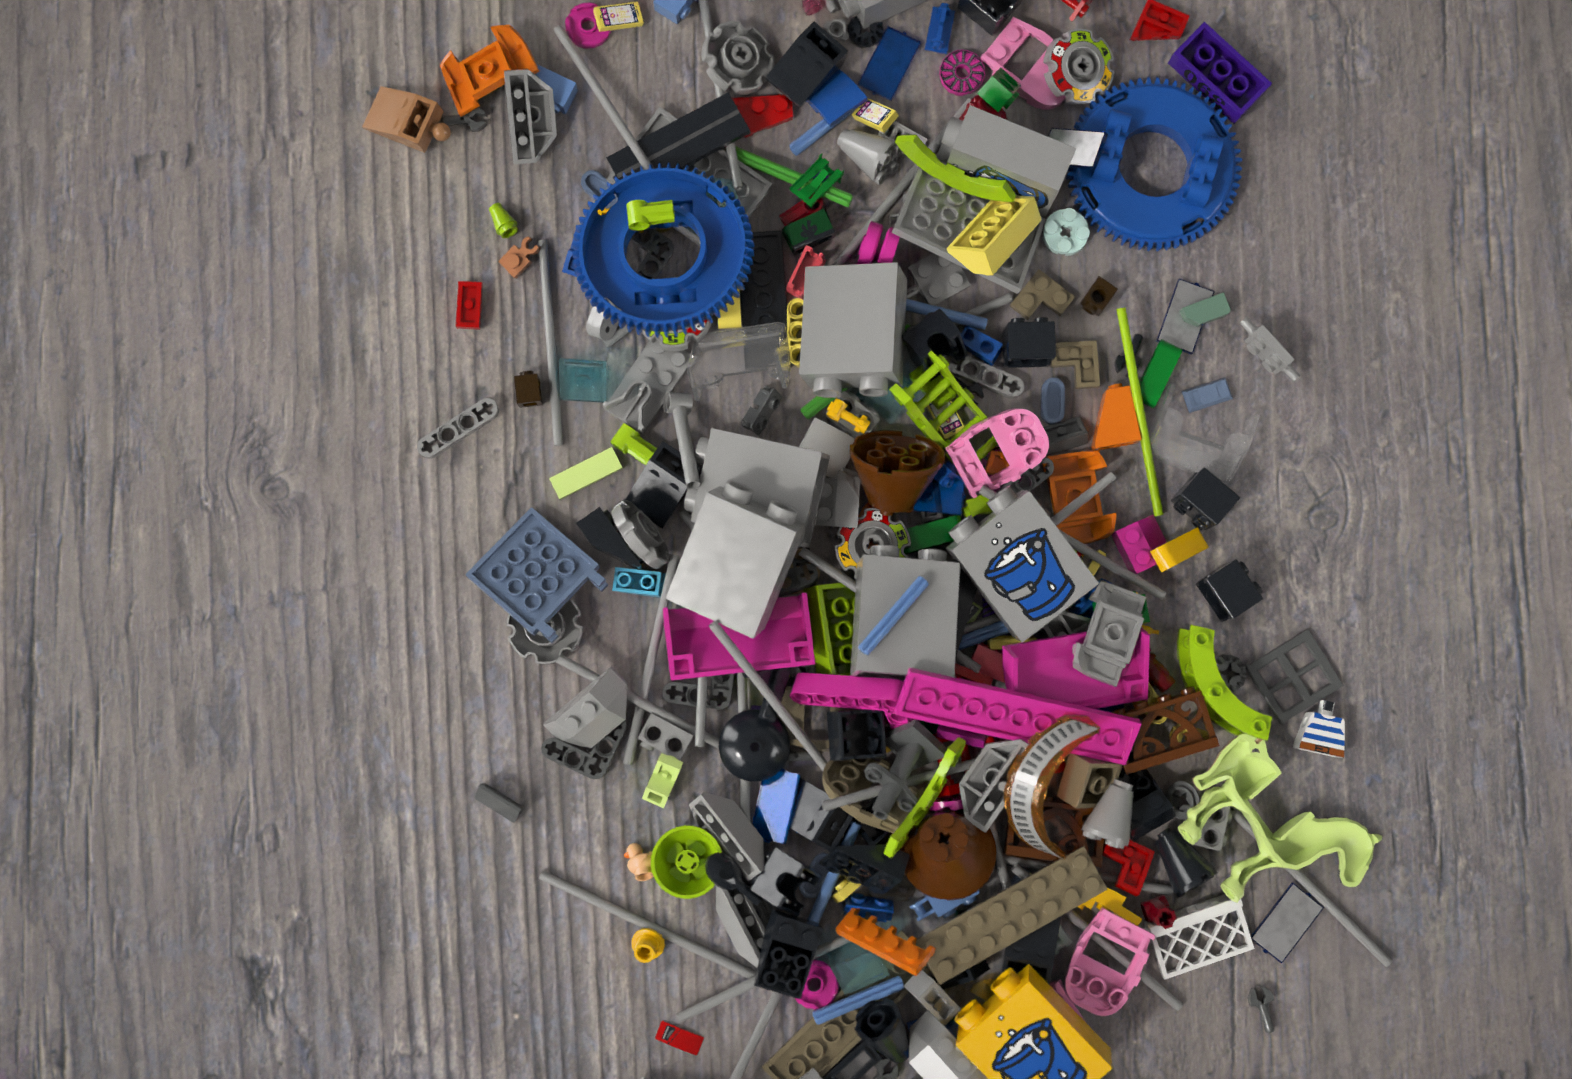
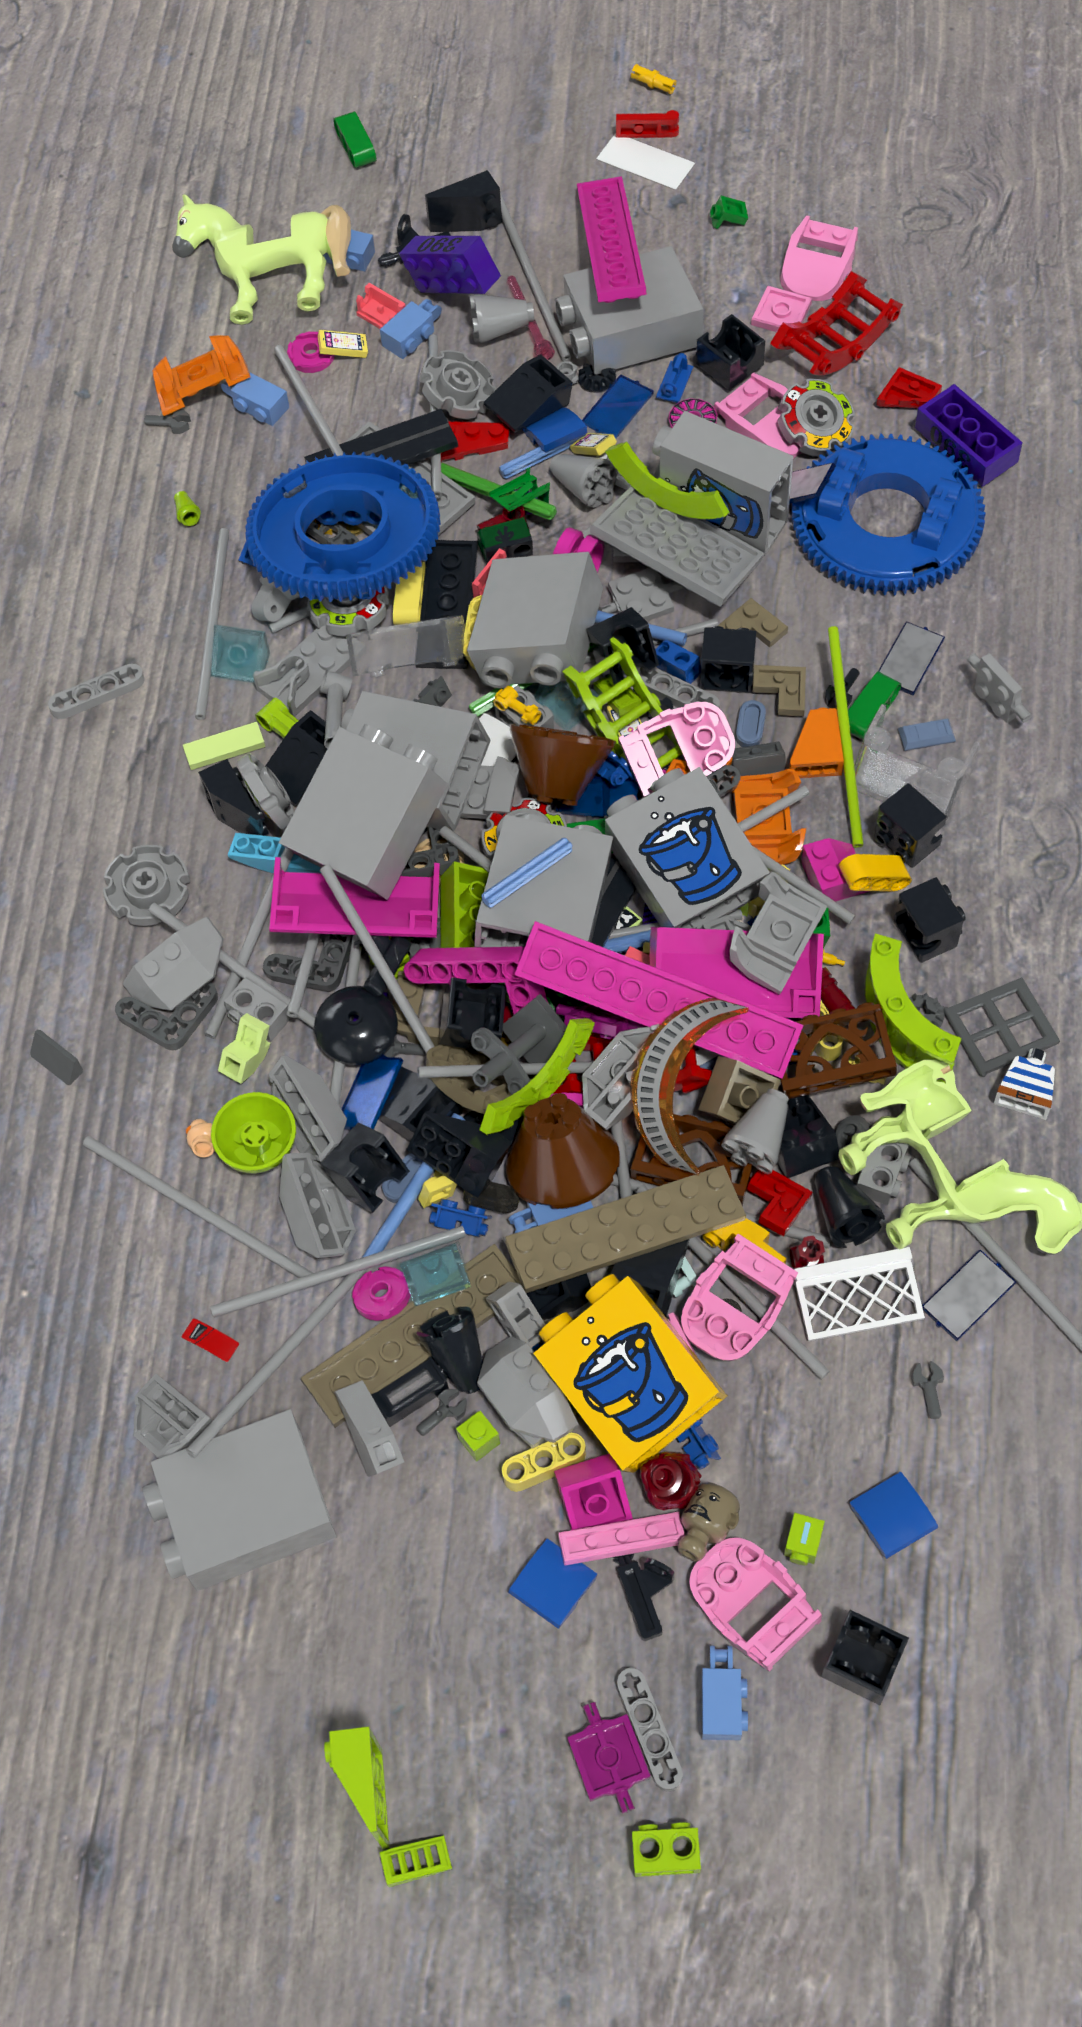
camera: 20 degrees right, 20 degrees down
medium nougat slope [362,86,451,153] -> none
red plate [456,281,483,330] -> none
sand blue plate [465,507,608,644] -> none
nougat plate [498,236,541,279] -> none
light grey wedge [504,69,557,164] -> none
dark brown brick [514,371,543,408] -> none
lime piece [626,200,675,231] -> none
yellow piece [632,928,665,963] -> none
black piece [705,853,762,905] -> none
black slope [754,909,824,999] -> none
medium blue axle [812,976,905,1024] -> none
orange hinge [836,908,935,976] -> none
light yellow slope [947,195,1042,275] -> none
green brick [977,67,1021,112] -> none
light aqua plate [1042,208,1090,256] -> none
dark brown brick [1079,276,1118,317] -> none
sand green piece [1180,292,1230,327] -> none

